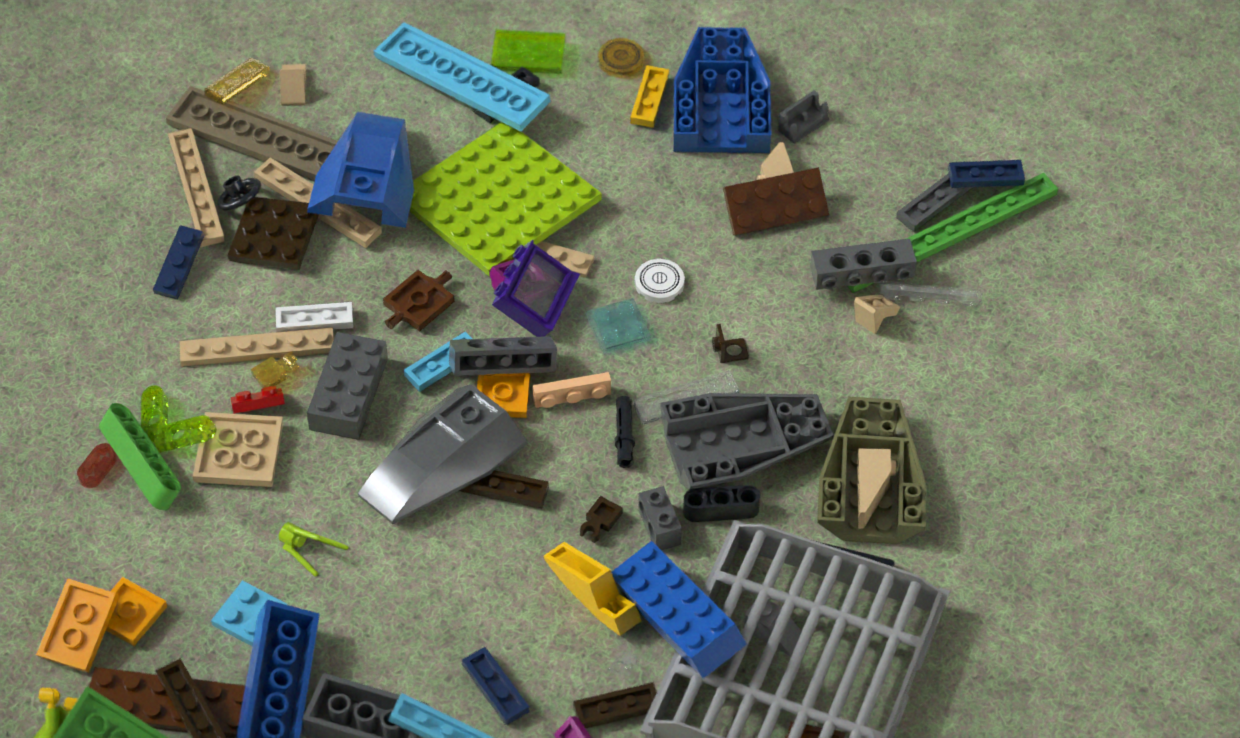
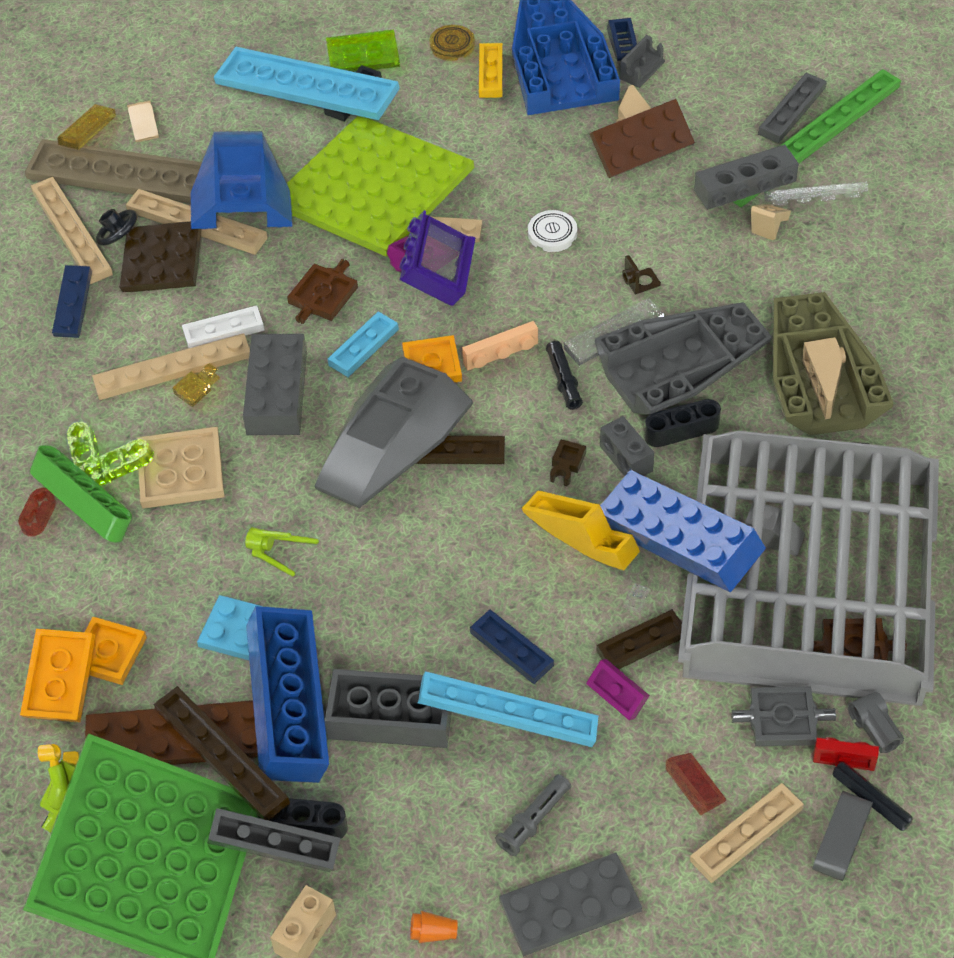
camera: 10 degrees left, 0 degrees up
red plate [230,386,285,414] -> none
dark grey brick [449,336,557,376] -> none
clear light blue plate [586,298,651,354] -> none
dark blue plate [948,160,1025,188] -> none
none -> dark blue slope [607,18,637,61]

